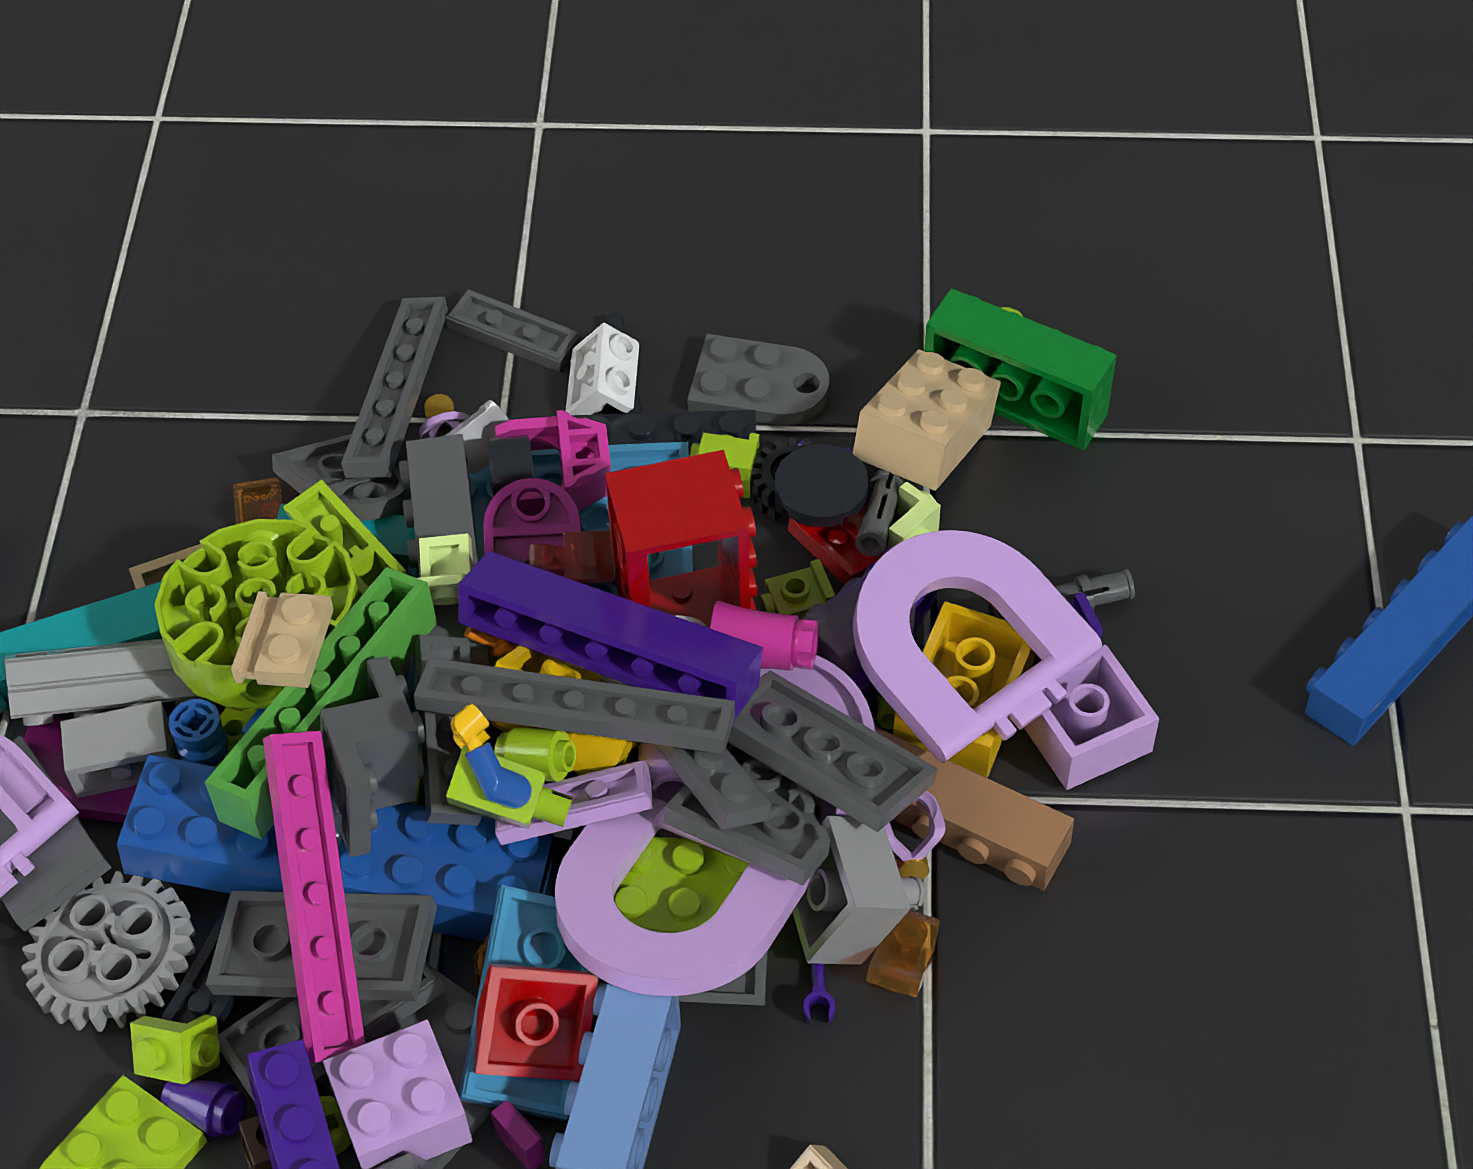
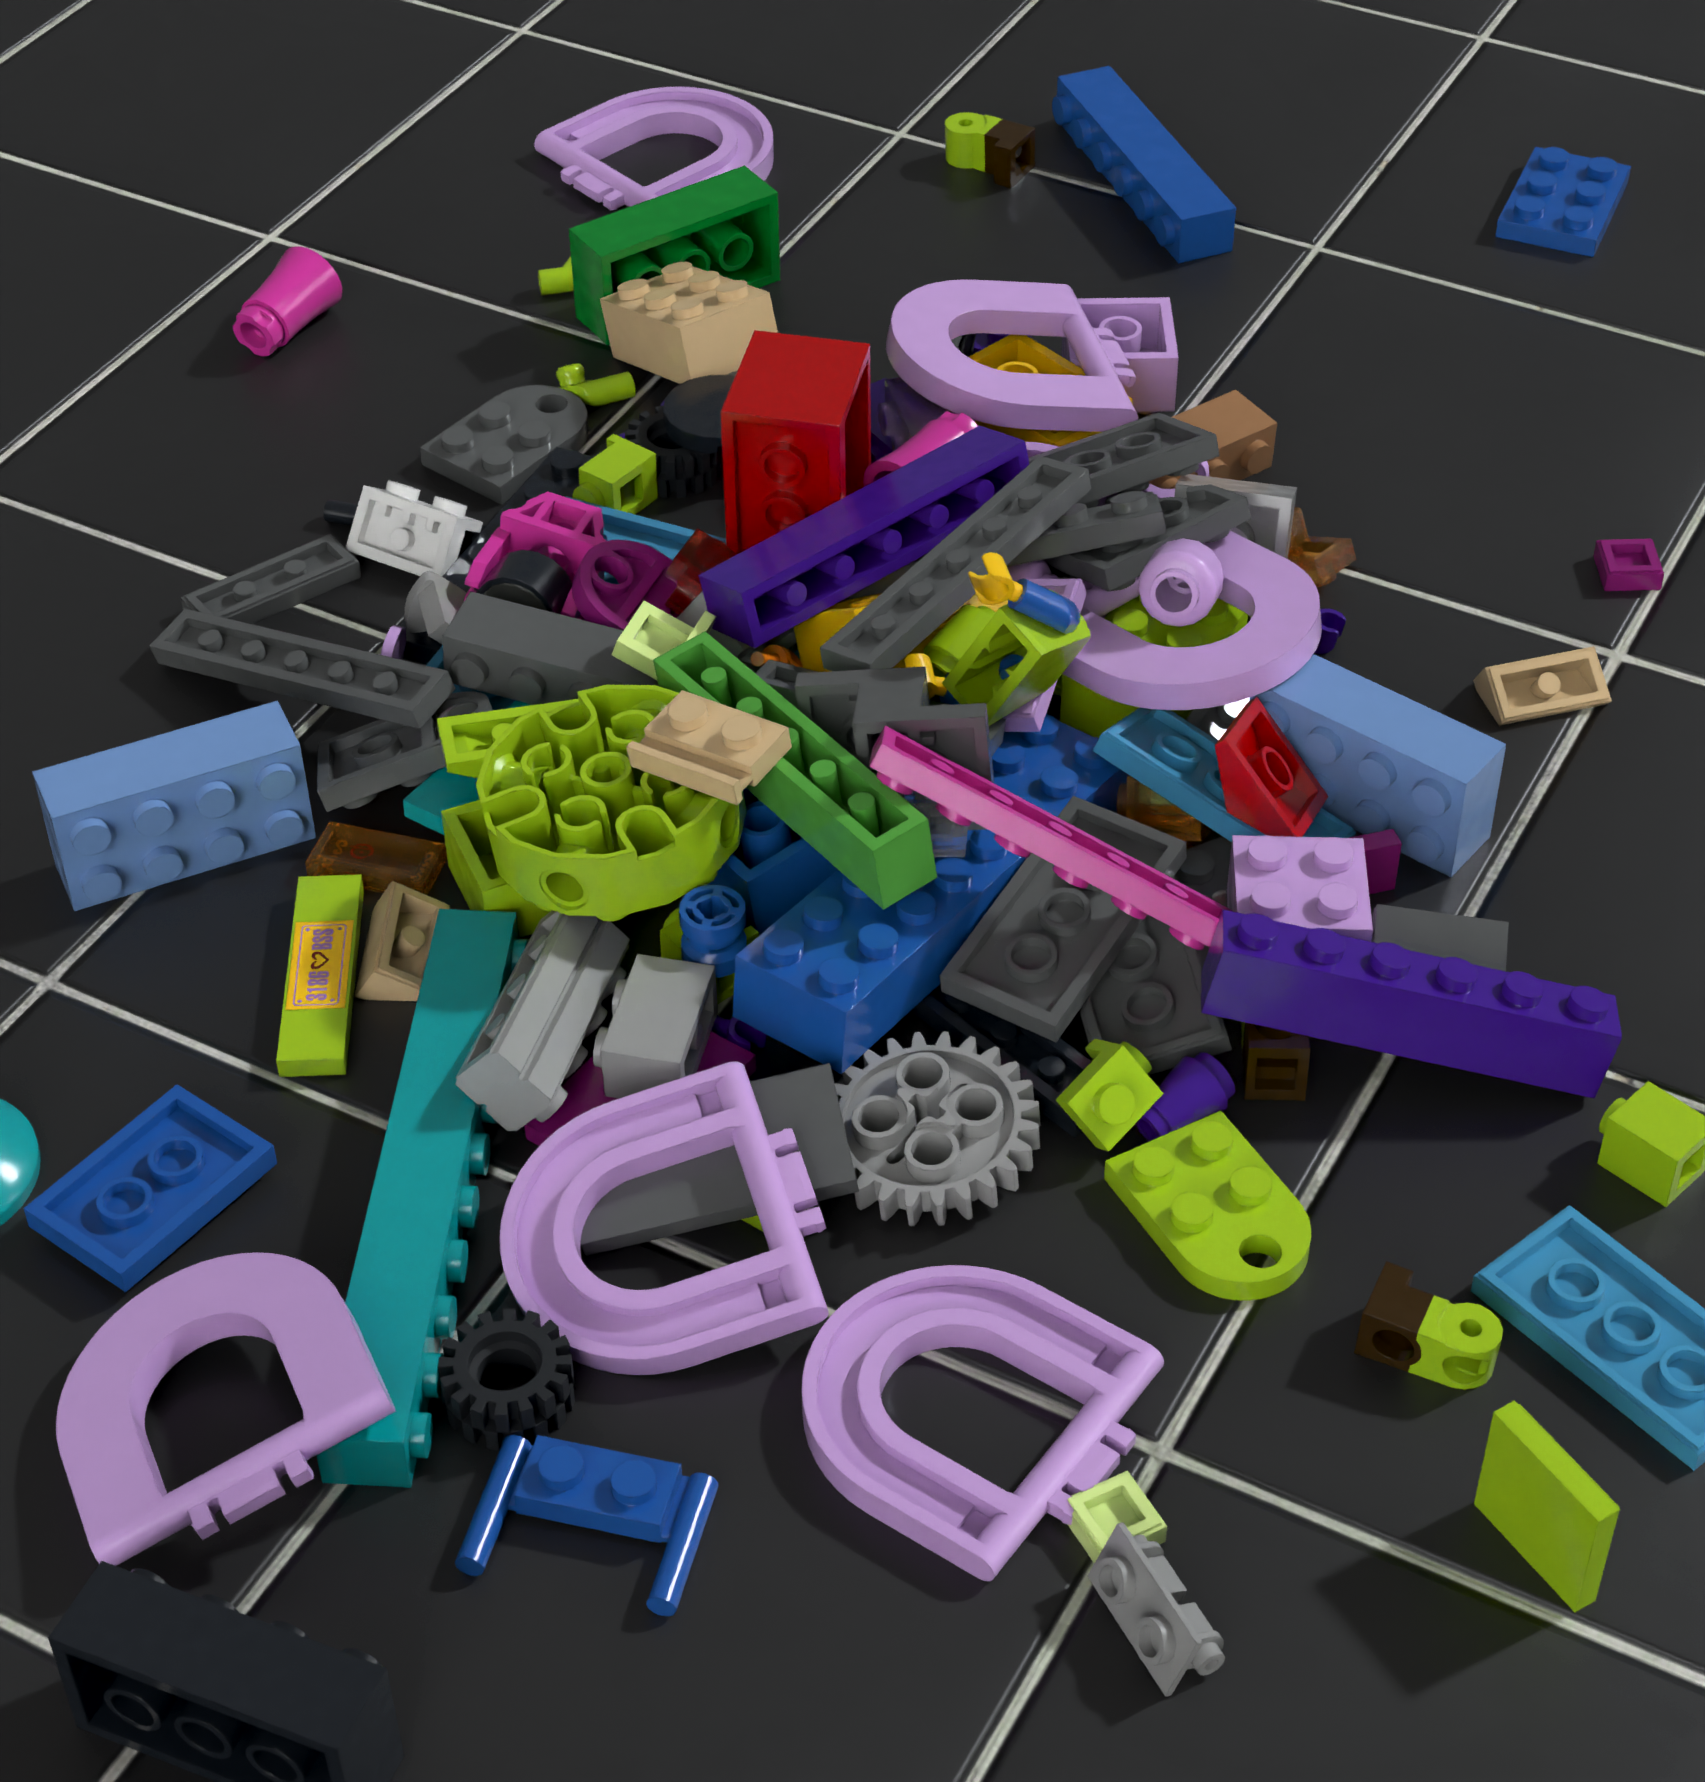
camera: 65 degrees left, 10 degrees down
none -> medium blue brick [32,701,316,911]
none -> dark pink plant [232,246,342,357]
none -> lime tile [276,874,364,1077]
none -> lavender piece [534,87,774,210]
none -> lime arm [556,363,636,407]
none -> leg [945,112,1035,189]
none -> lavender head [1138,538,1224,627]

